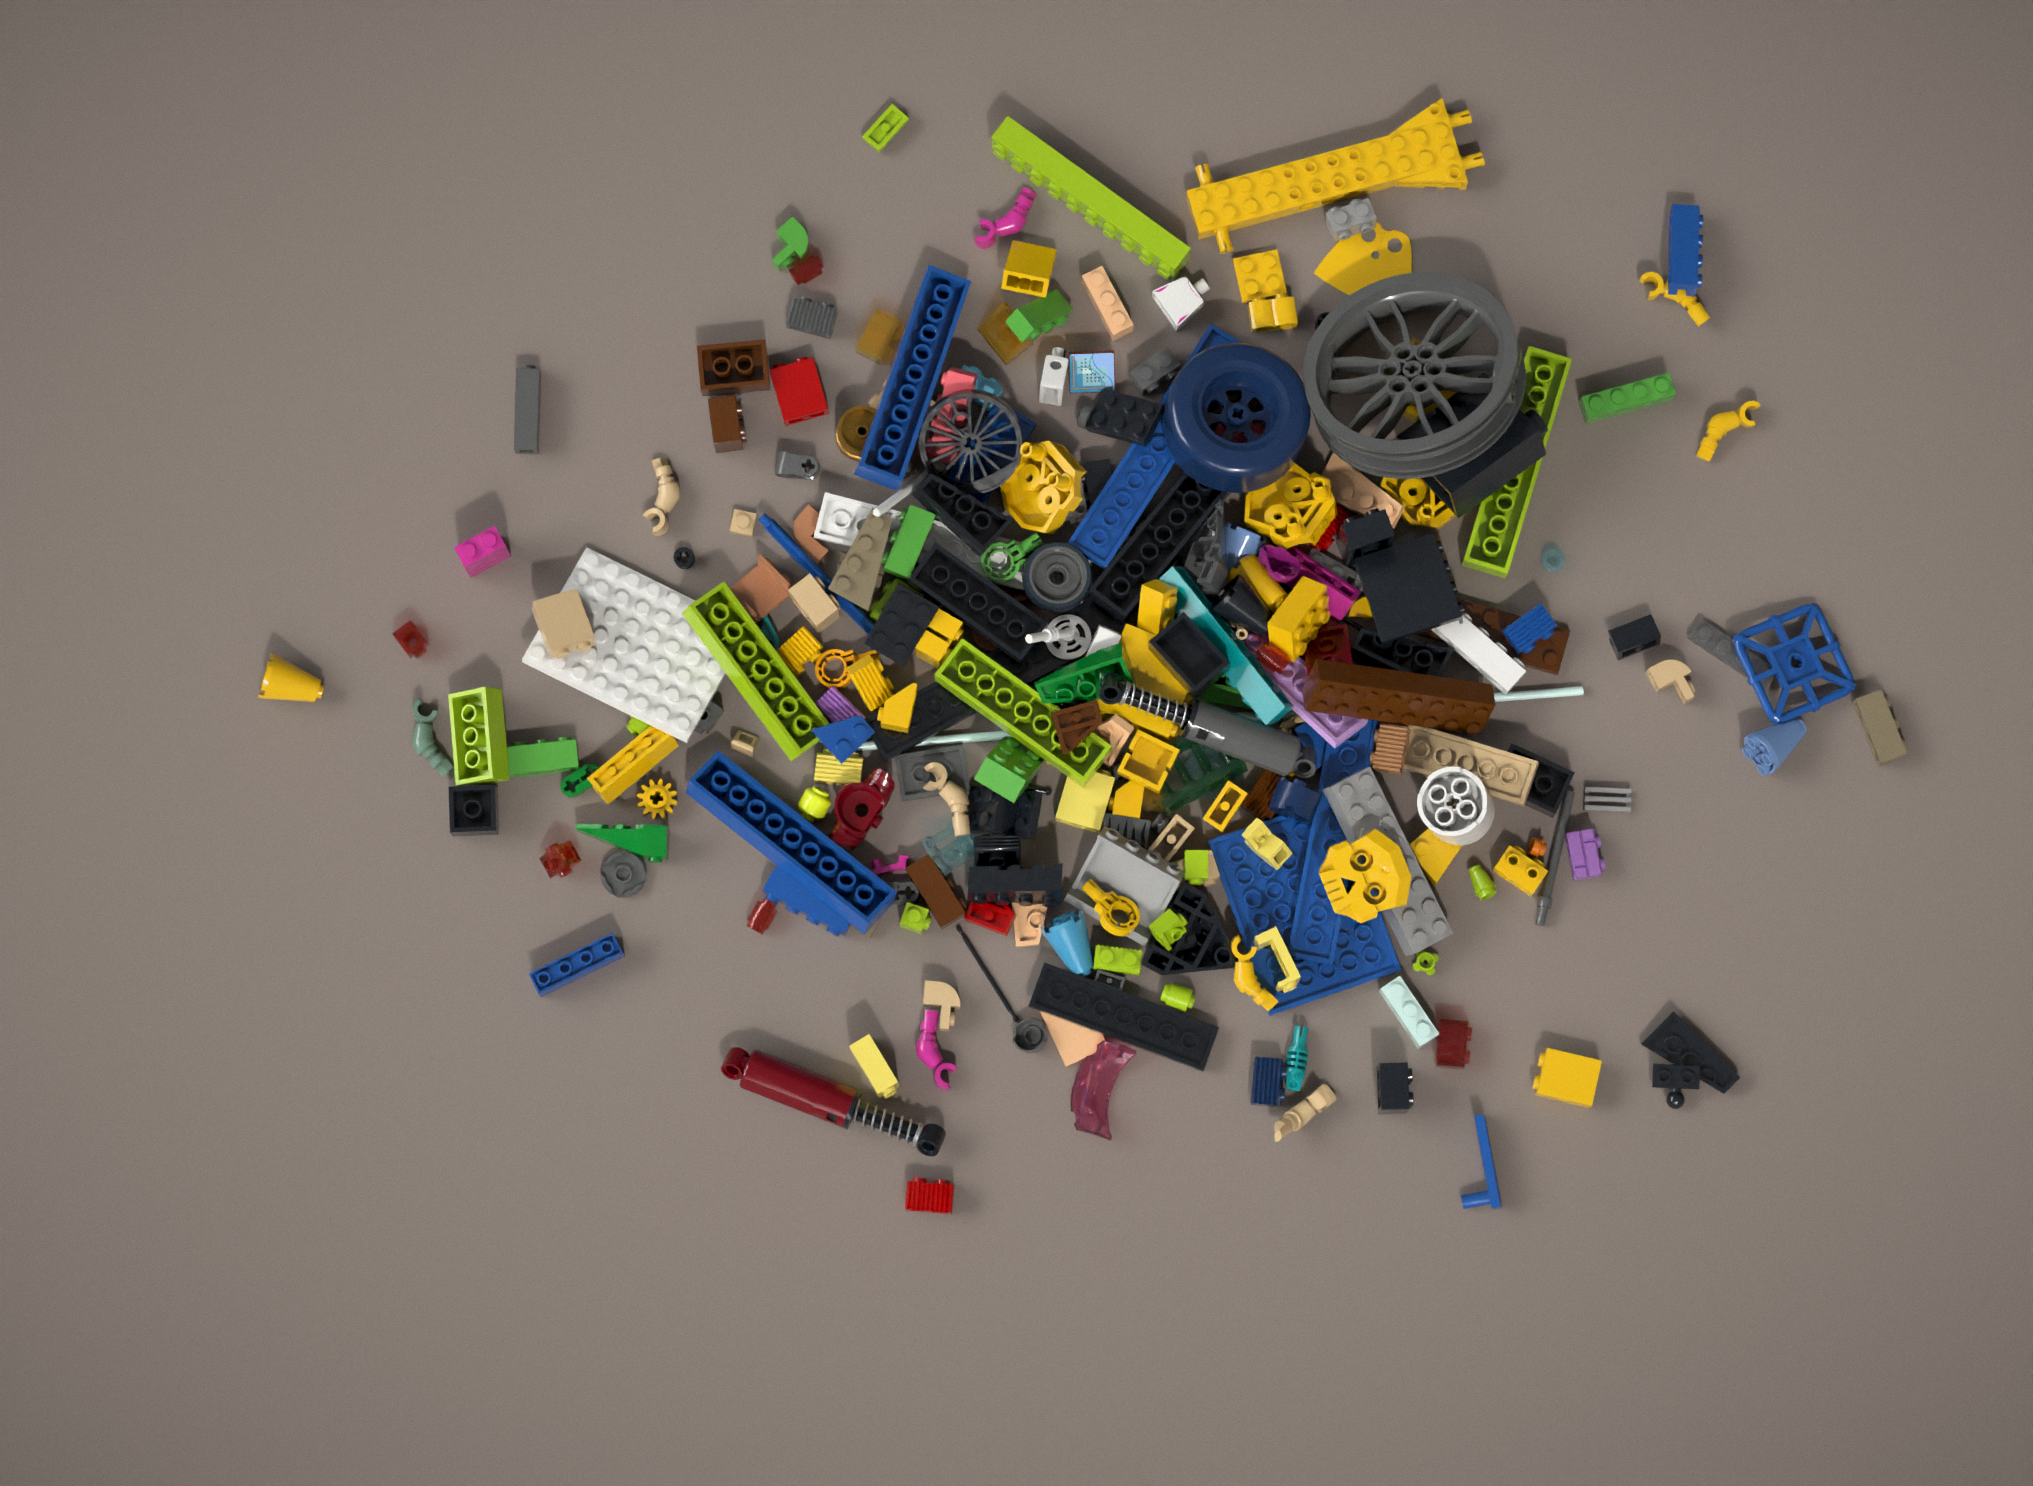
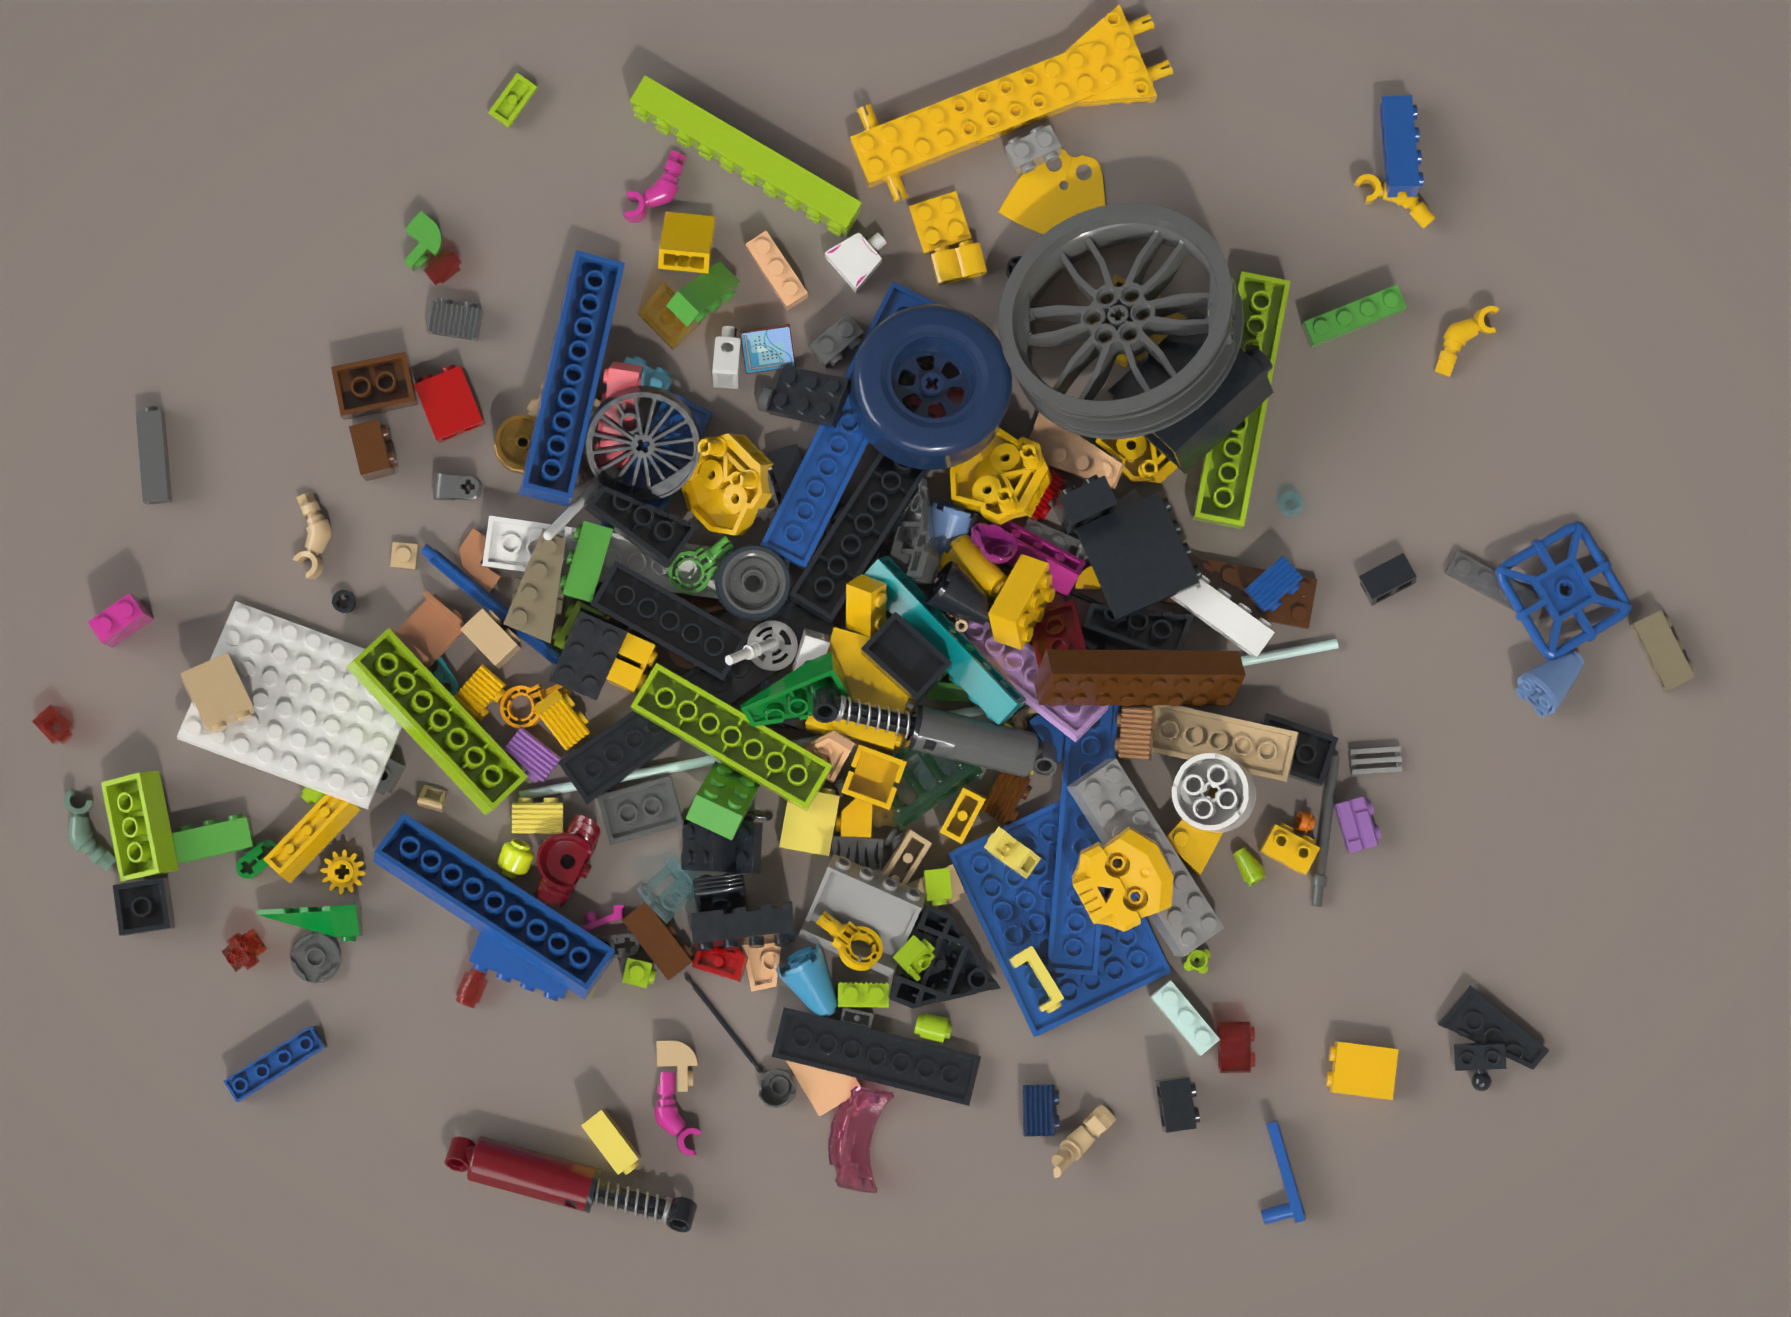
camera: 15 degrees left, 5 degrees up
blue wing [811,715,875,764] -> none
clear yellow brick [855,308,903,365] -> none
yellow slope [877,683,918,733] -> none
red brick [905,1177,955,1214] -> none
tan piece [923,762,970,837] -> none
reddish brown wing [1051,700,1103,756] -> none
yellow piece [1231,935,1278,1011] -> none
clear red brick [1256,641,1291,674] -> none
dark blue brick [1269,777,1323,824] -> none
teal hinge [1286,1026,1309,1092] -> none
tan brick [1646,660,1695,704] -> none

